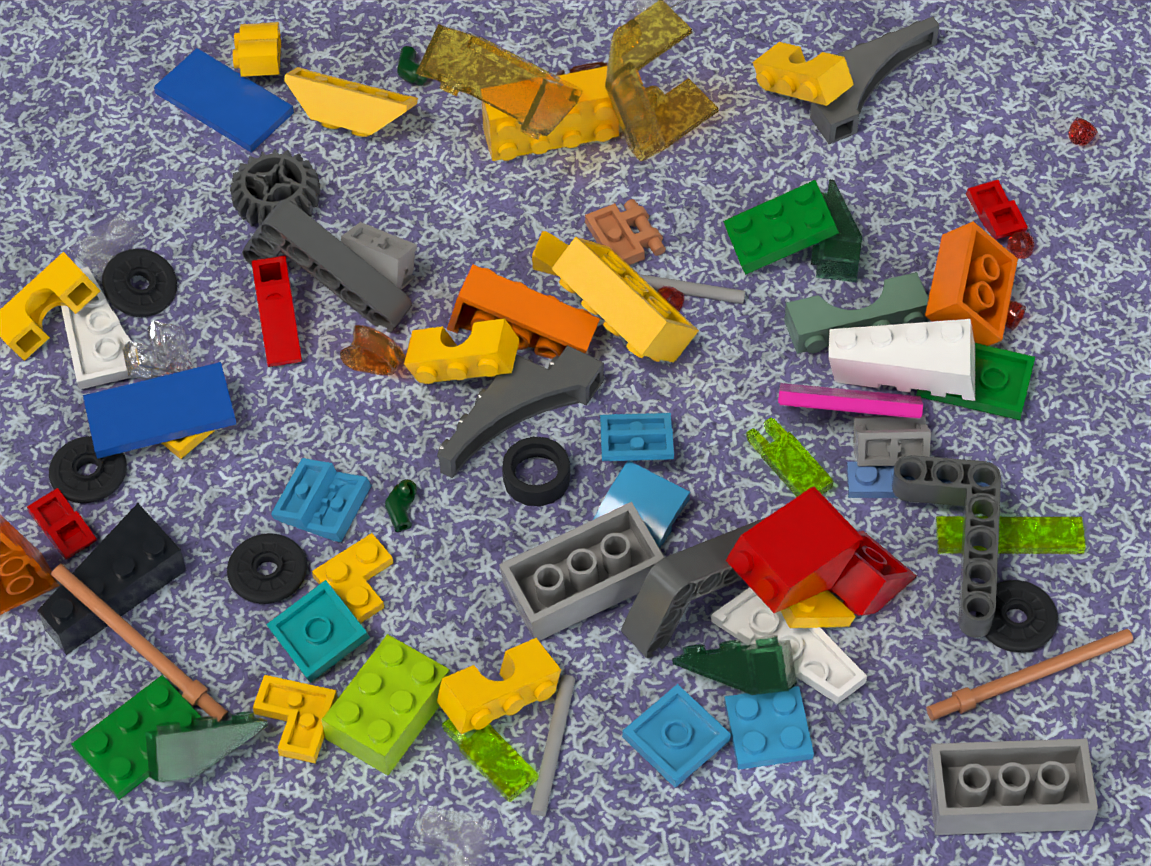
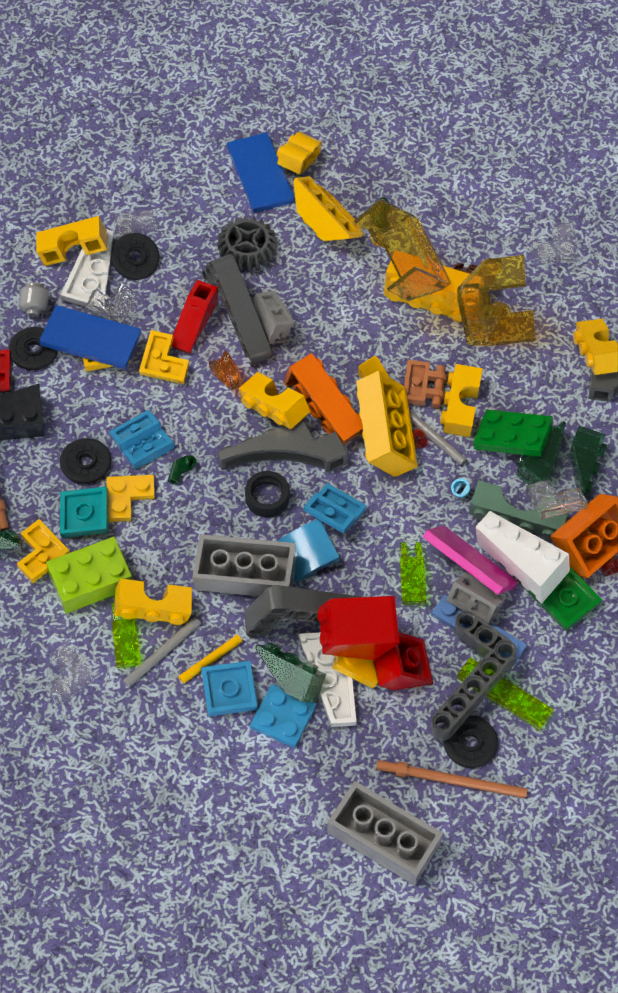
camera: 30 degrees right, 5 degrees up
none -> light grey head [19,282,49,317]
none -> yellow plate [139,330,190,384]
none -> yellow bar [178,634,242,684]
none -> yellow arch [440,364,483,437]
none -> medium azure hinge [451,478,471,498]
none -> clear plate [526,480,587,519]
none -> clear green slope [569,426,607,502]

